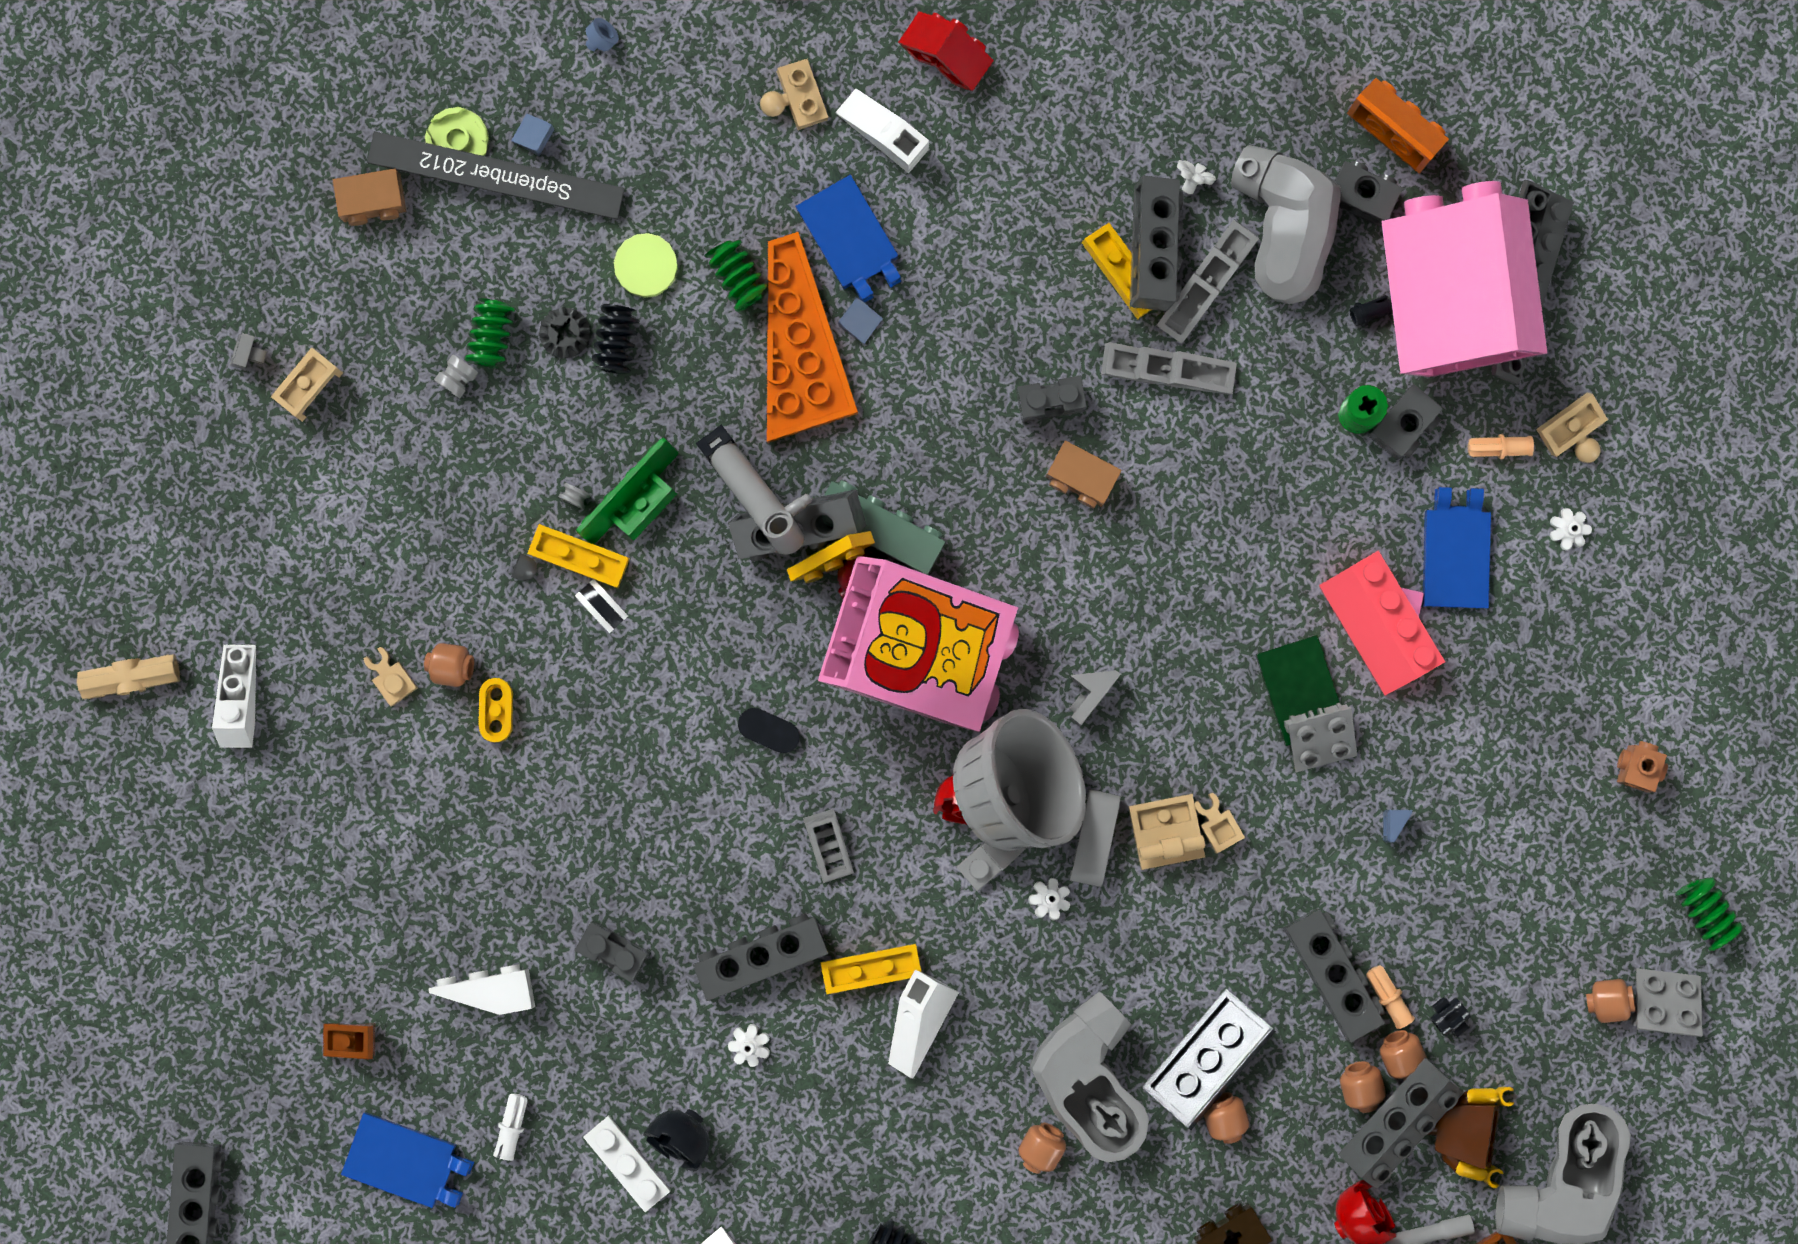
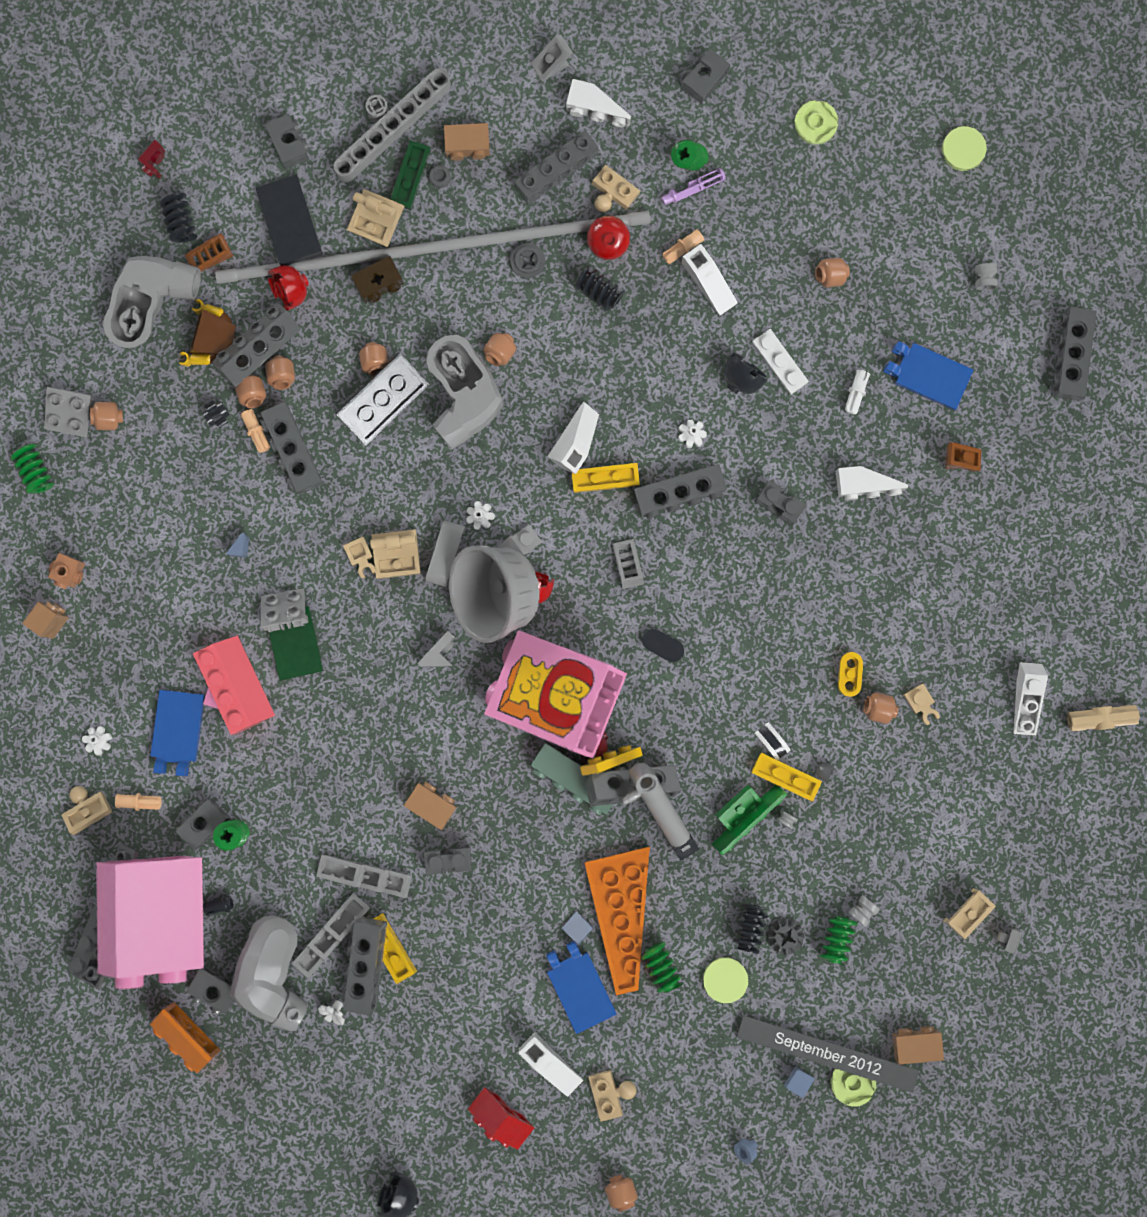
camera: 175 degrees left, 0 degrees up
none -> medium nougat brick [22,601,69,639]

